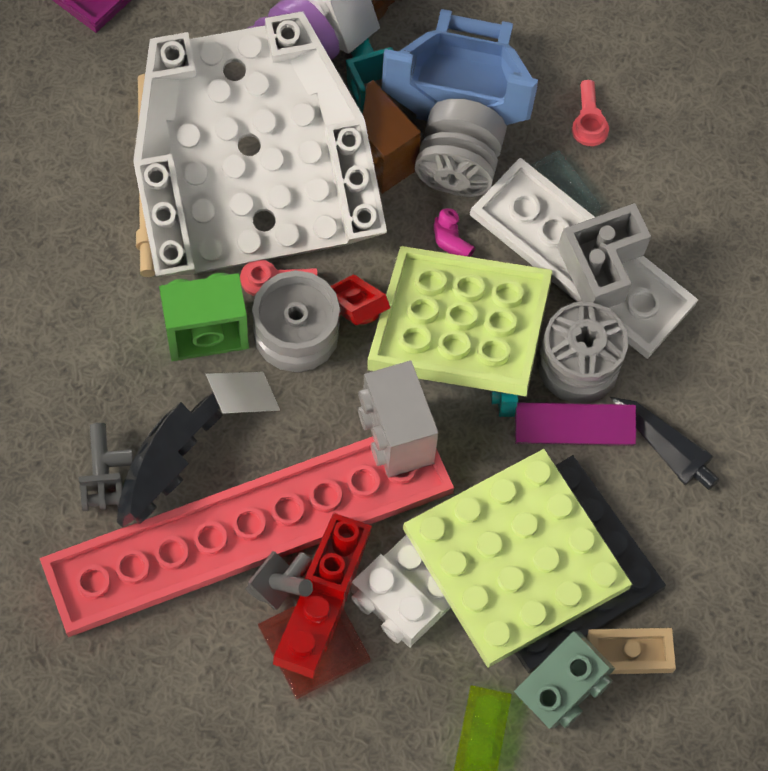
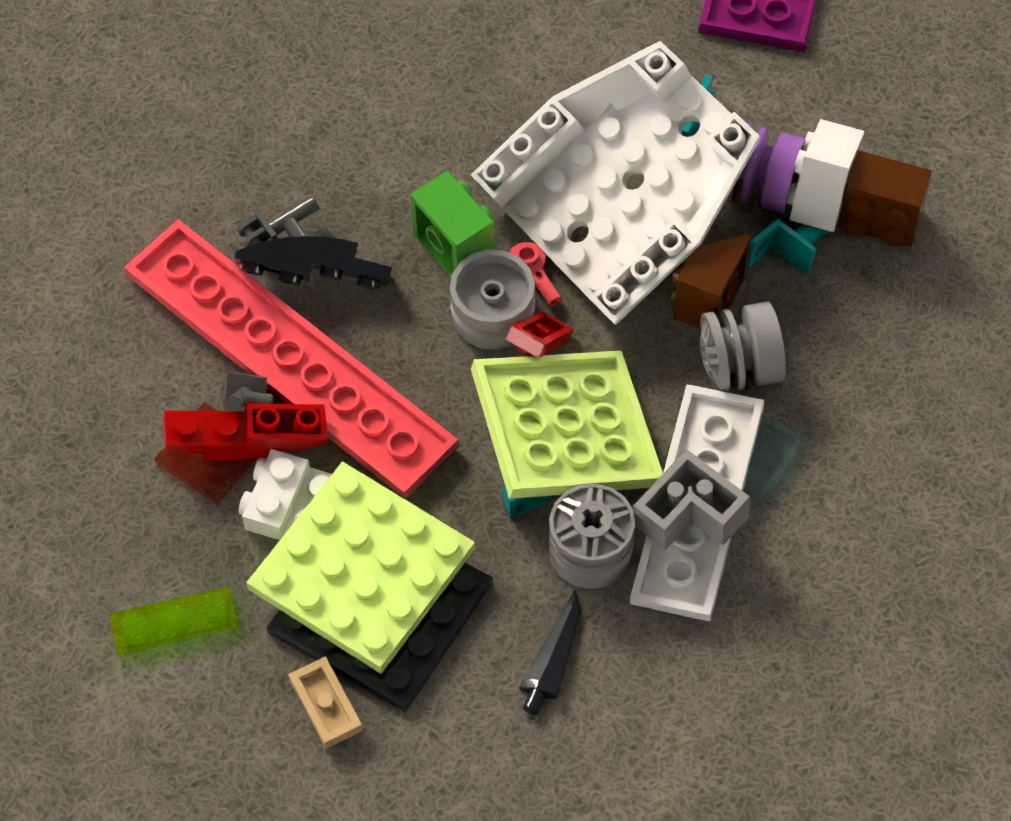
camera: 70 degrees right, 5 degrees down
white sticker [206,372,280,413] -> none
light grey brick [358,360,438,478] -> none
medium blue piece [382,9,538,125] -> none
dark pink arm [433,208,475,257] -> none
sand green brick [514,631,616,729] -> none
magenta tile [515,403,636,446] -> none
coral plate [572,80,609,146] -> none

